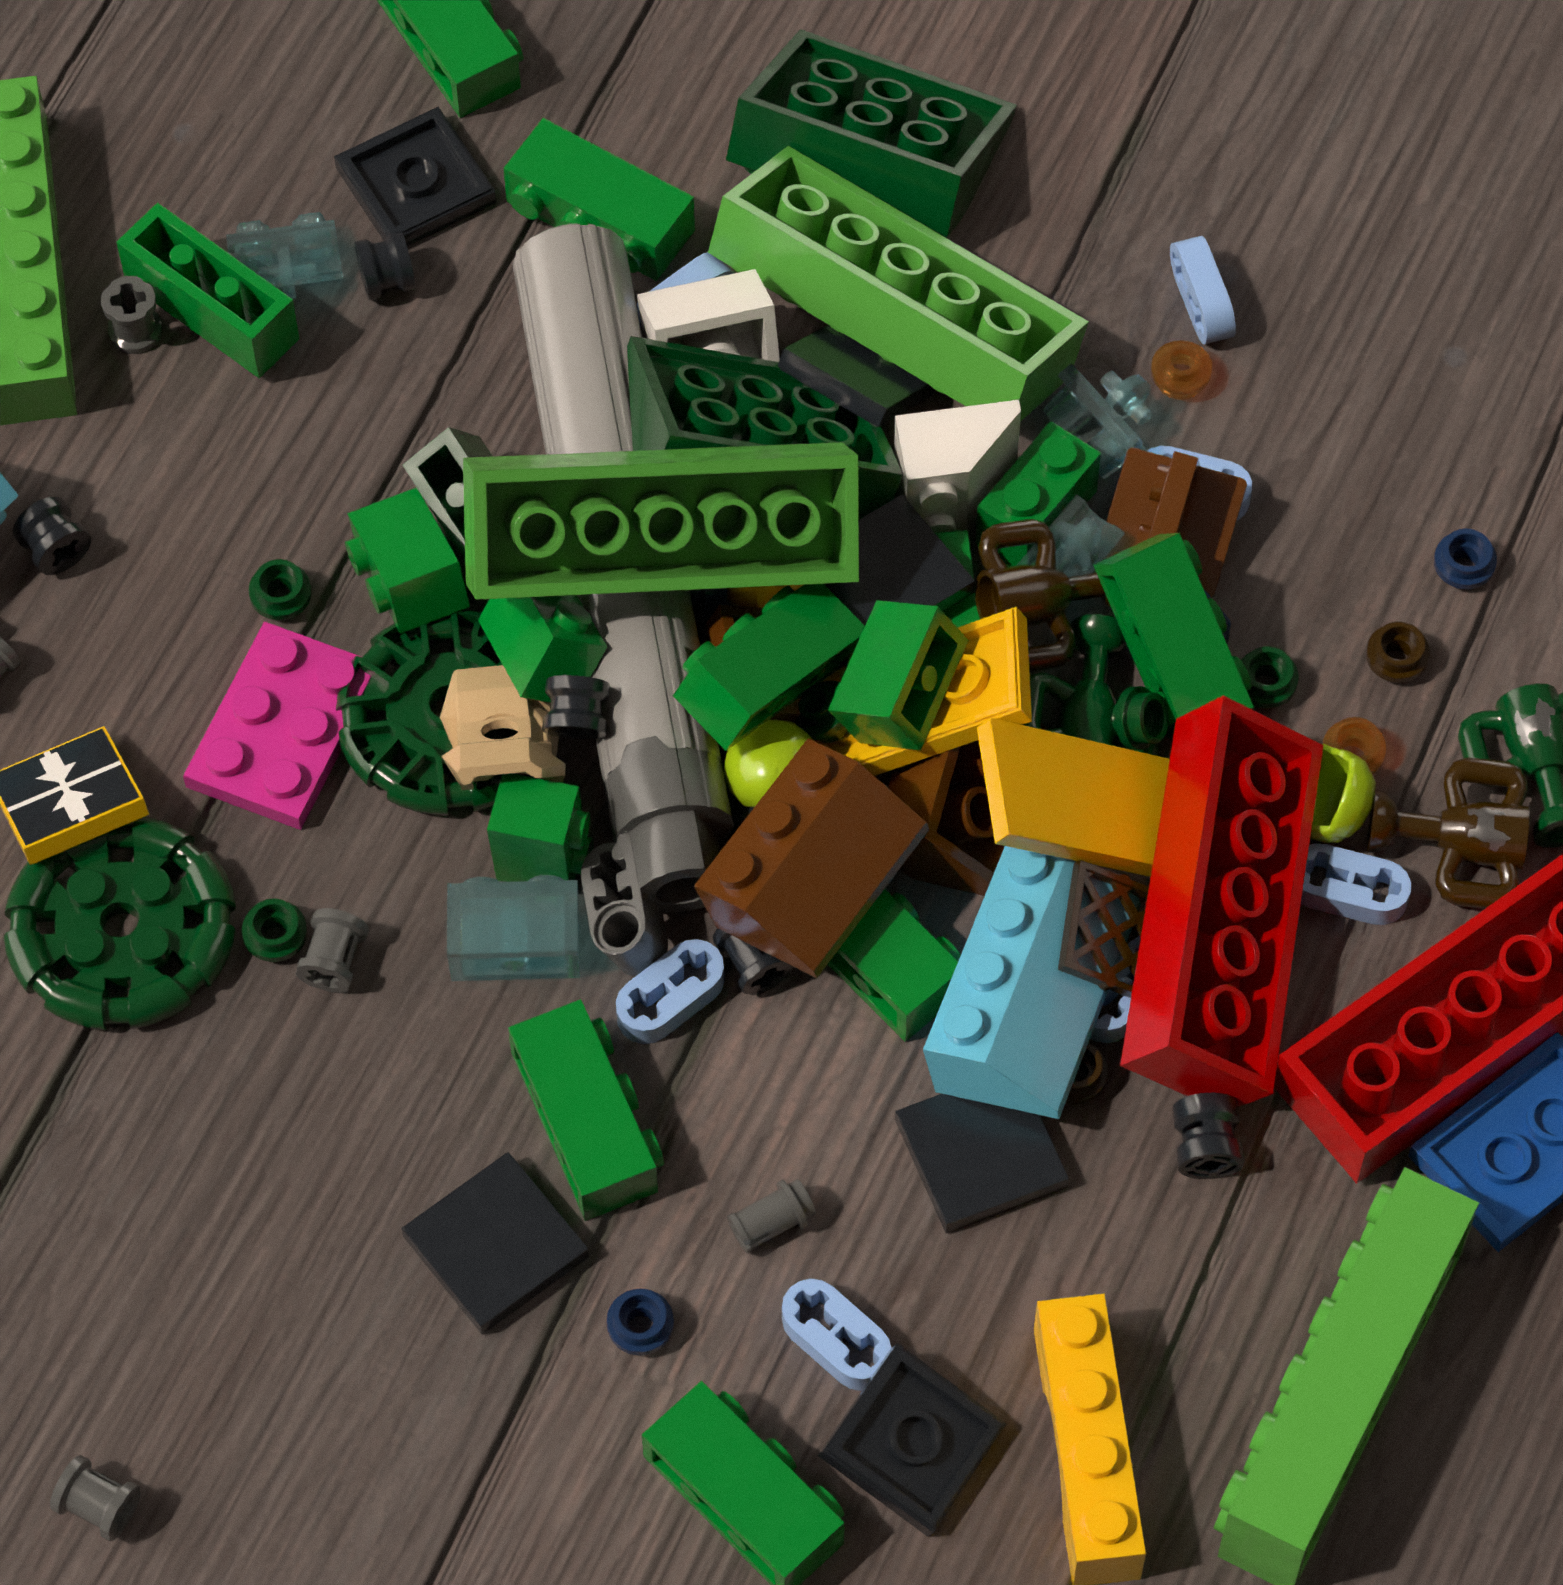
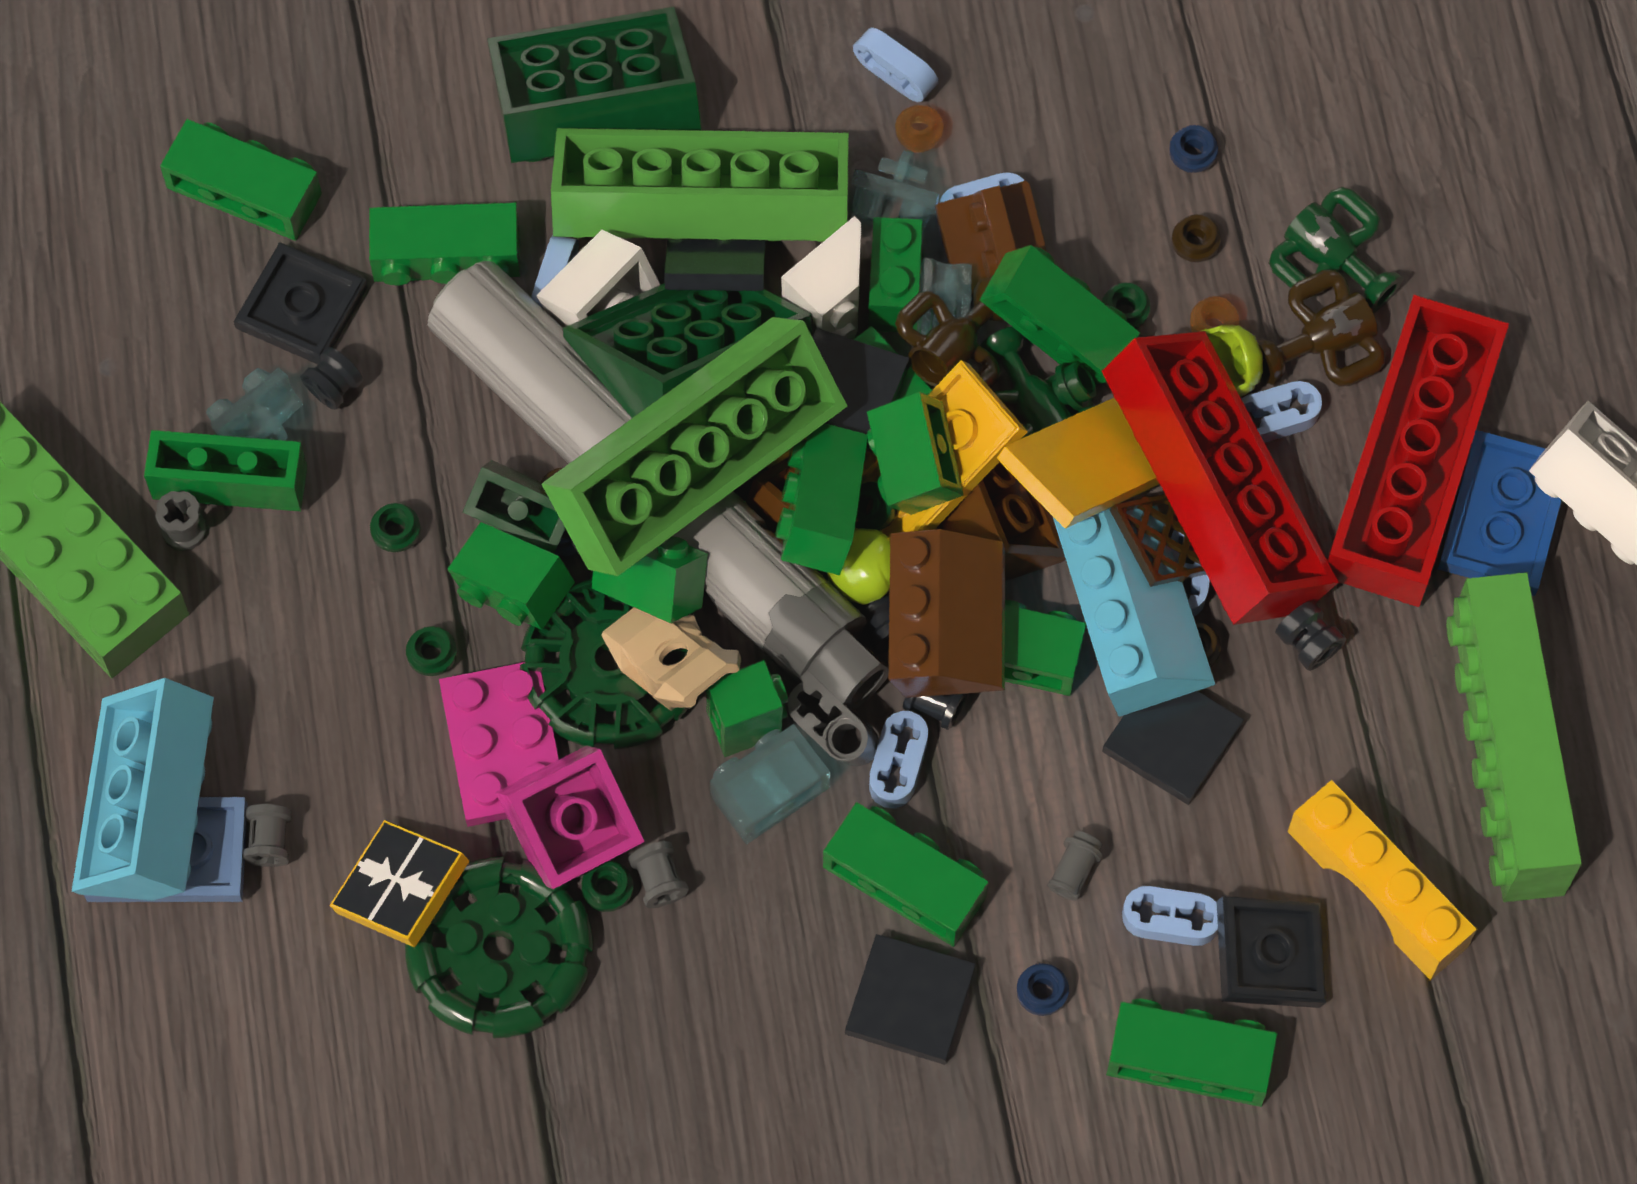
camera: 35 degrees left, 5 degrees up
black wheel [12,497,92,575] -> none
black wheel [542,675,610,739] -> none
none -> dark green plate [370,503,421,552]
none -> dark pink brick [496,746,645,889]

